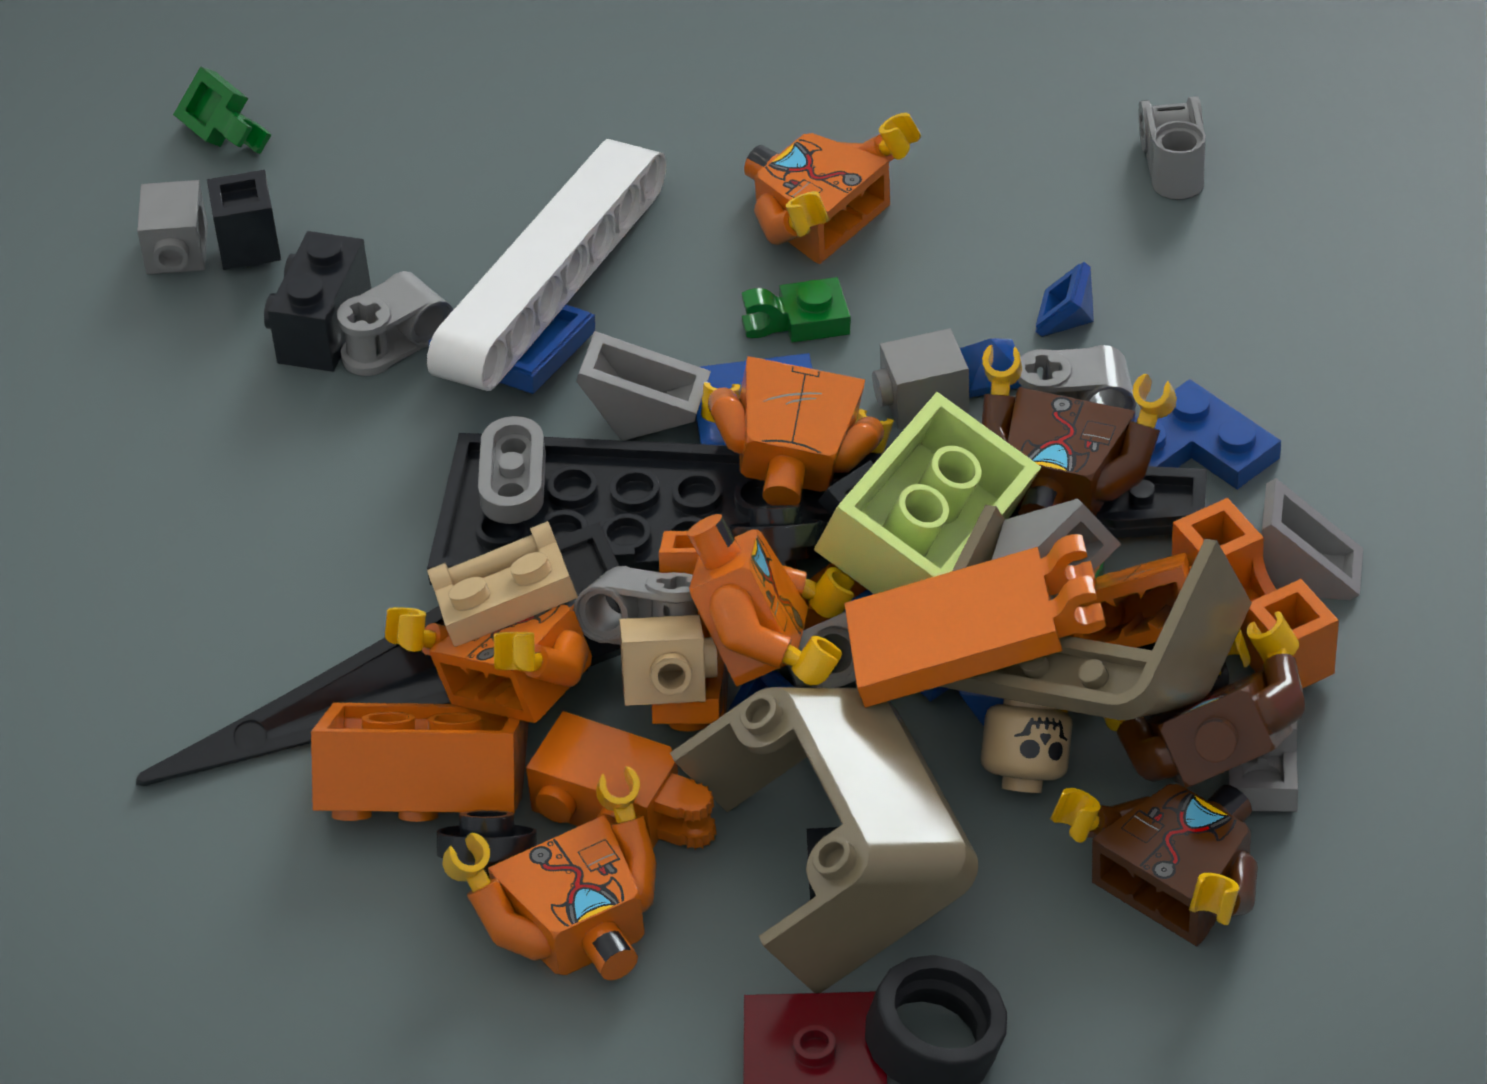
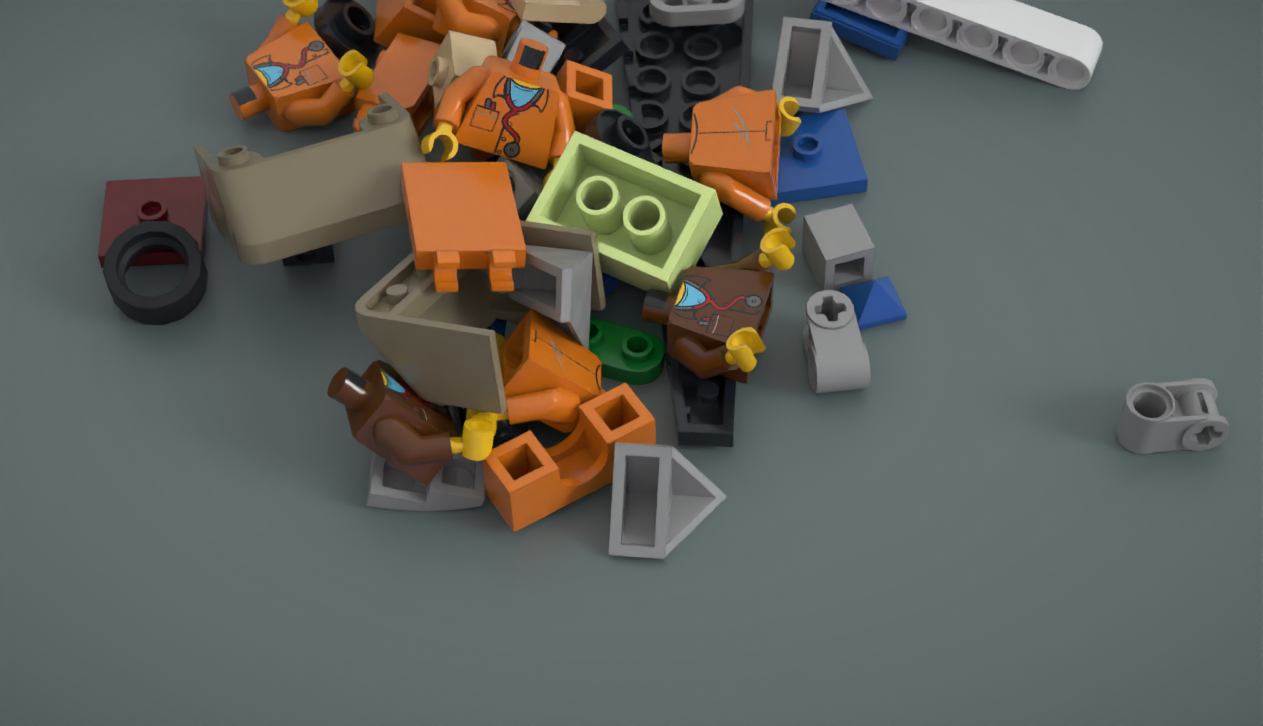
camera: 85 degrees right, 5 degrees up
green plate [742,277,851,343] -> none
orange torso [744,113,921,264] -> none
blue slope [1035,262,1094,337] -> none
reddish brown torso [1050,784,1258,947] -> none
blue plate [1135,379,1281,490] -> none

